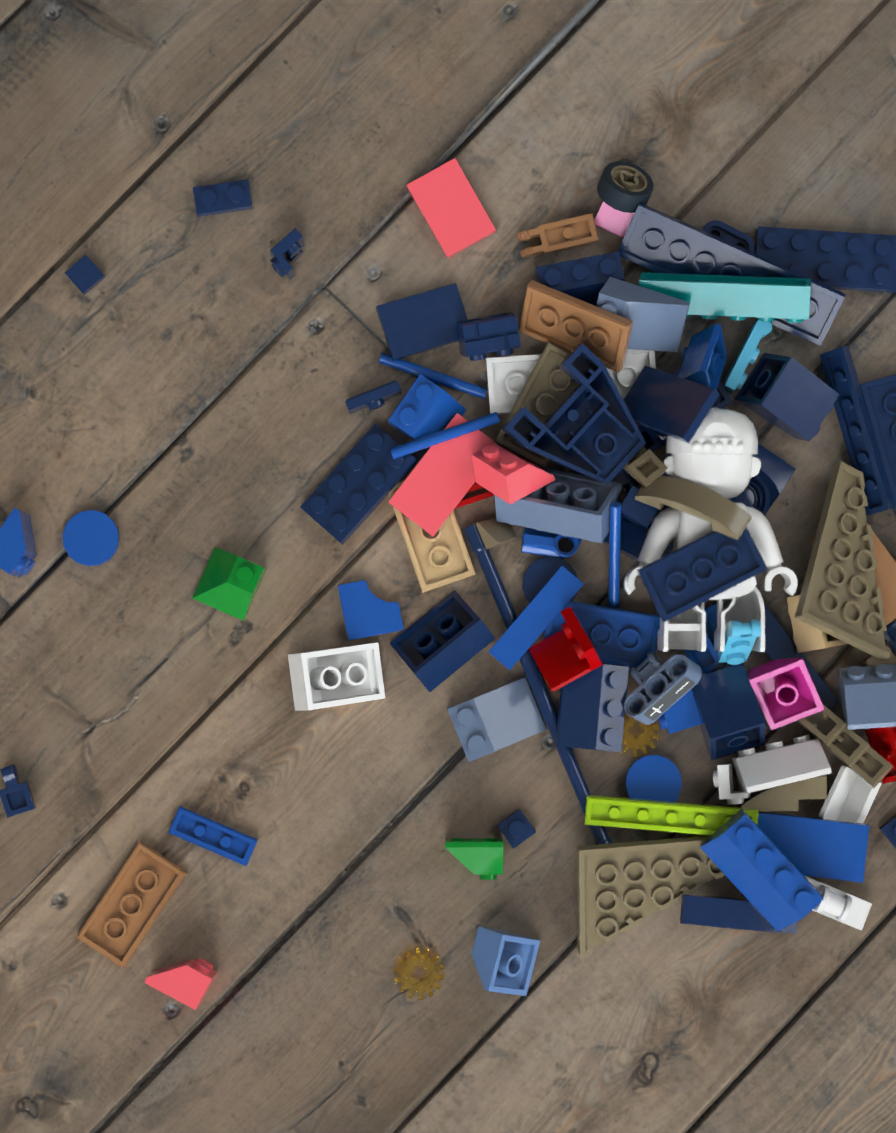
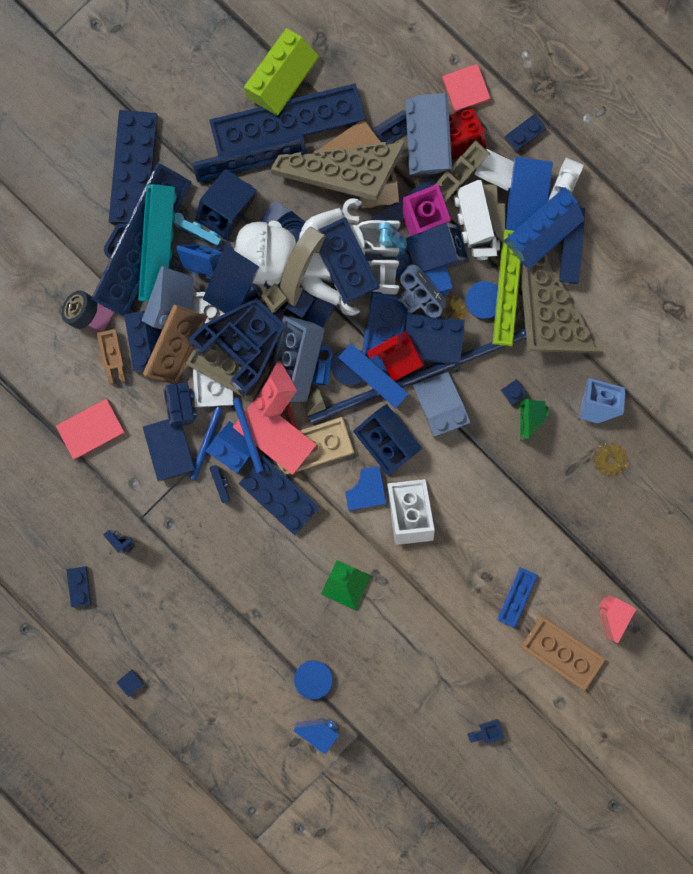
camera: 90 degrees left, 0 degrees up
blue bar [608,502,621,608] -> none

